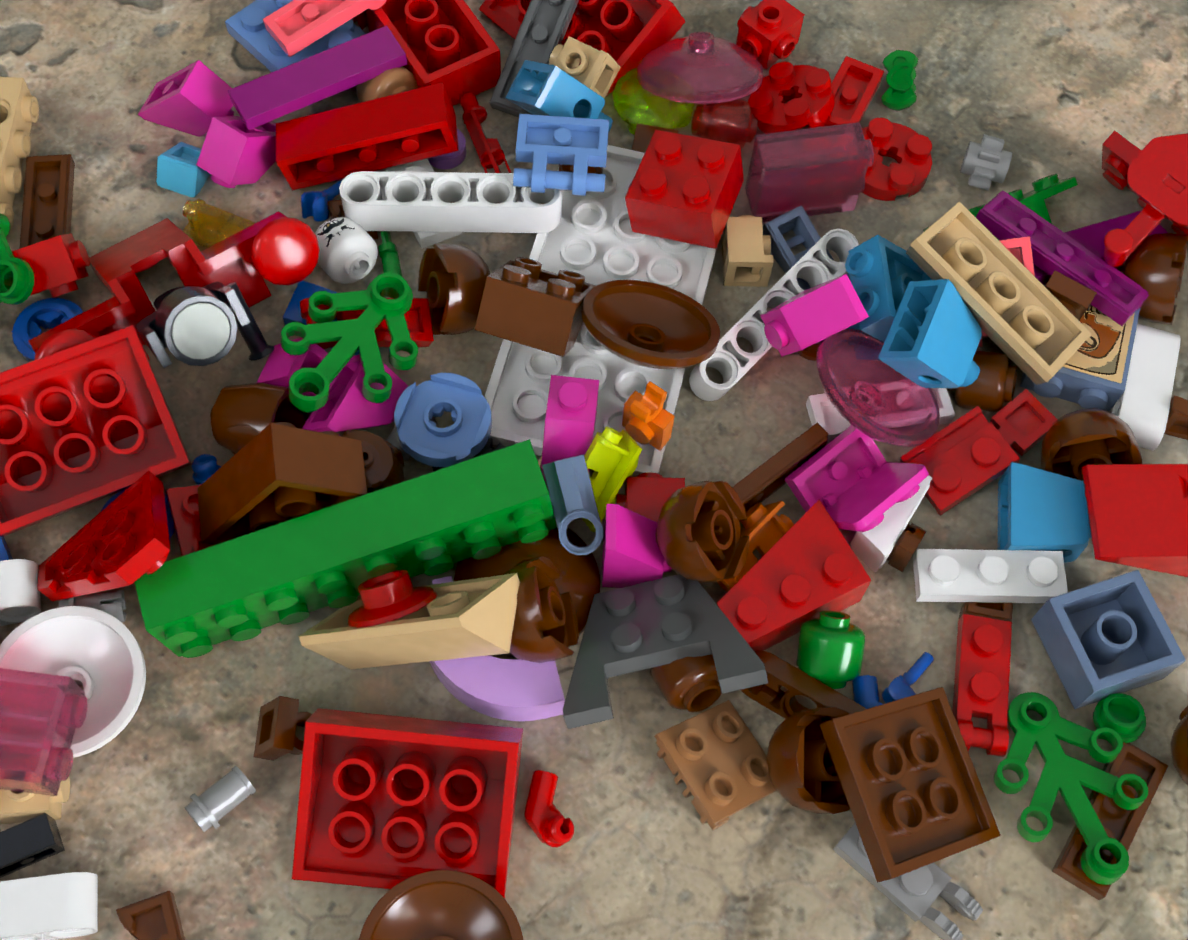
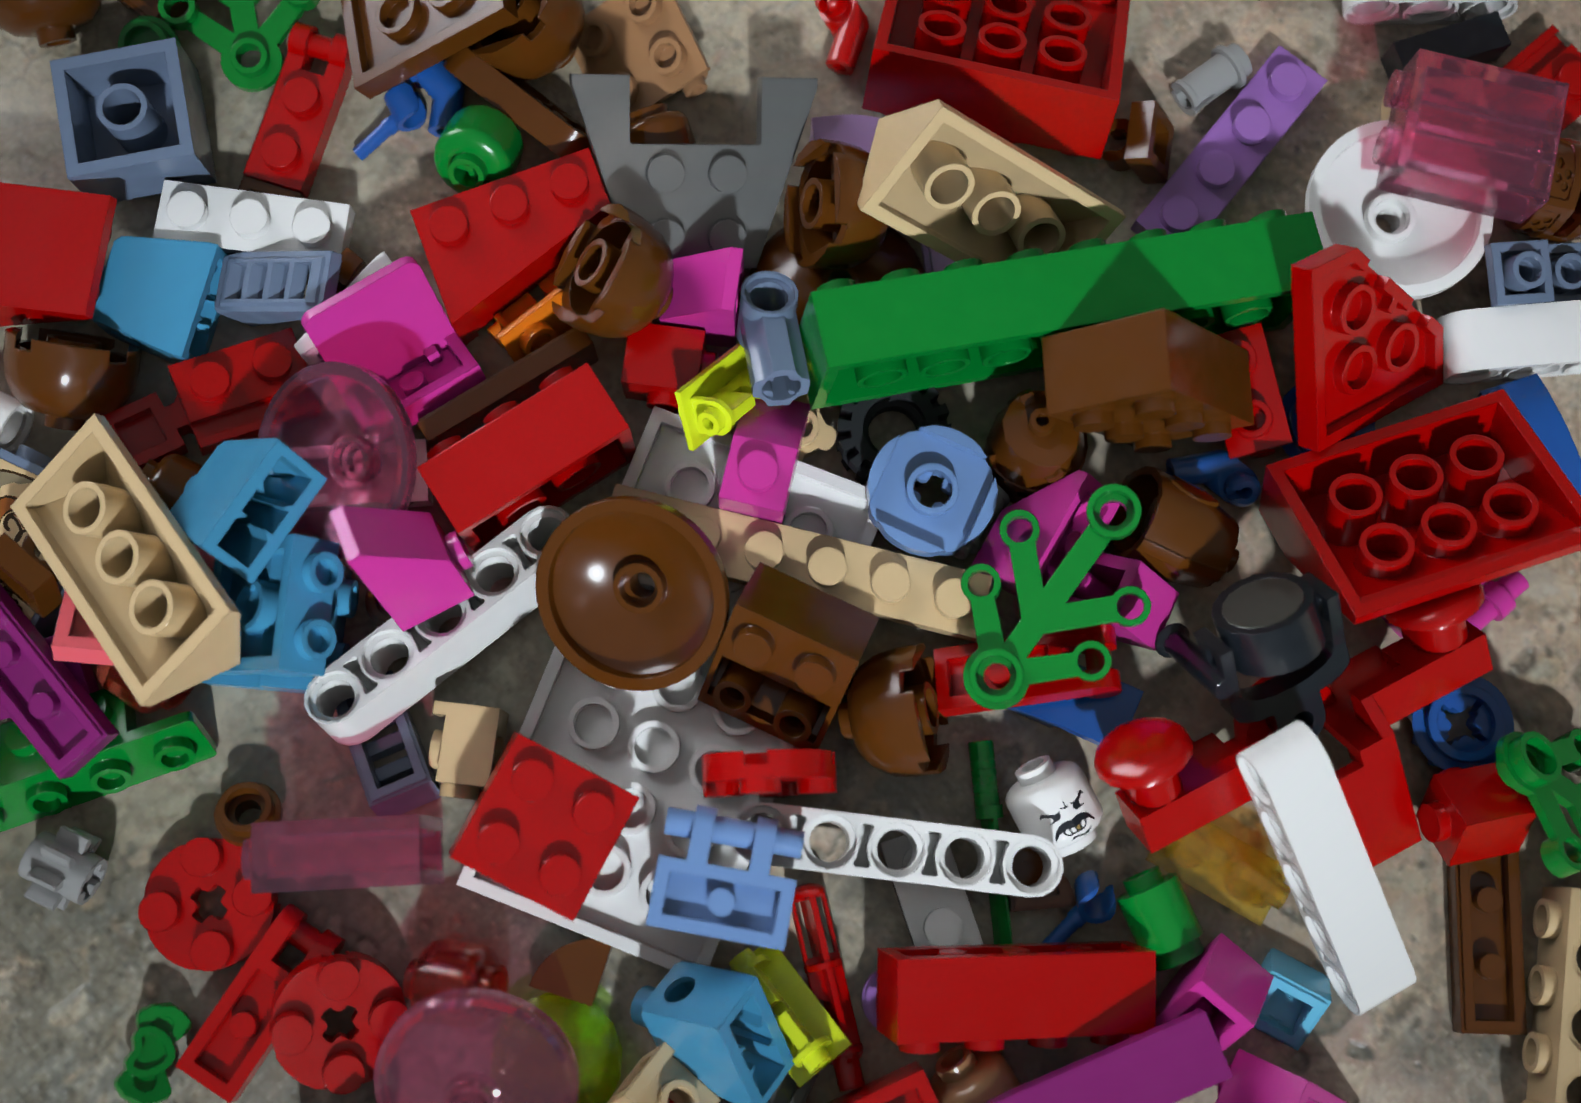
camera: 175 degrees left, 15 degrees up
red piece [348,570,437,628] -> none
orange plate [622,381,675,451] -> none
none -> sand blue slope [214,250,342,327]
none -> reddish brown plate [214,782,283,847]
none -> red brick [416,363,636,553]
none -> tan plate [612,483,992,642]
none -> red plate [702,749,837,798]
none -> neon yellow hinge [729,946,853,1088]
none -> green brick [1116,866,1205,971]
none -> medium lavender plate [1130,45,1327,234]
none -> white beam [1236,720,1417,1016]

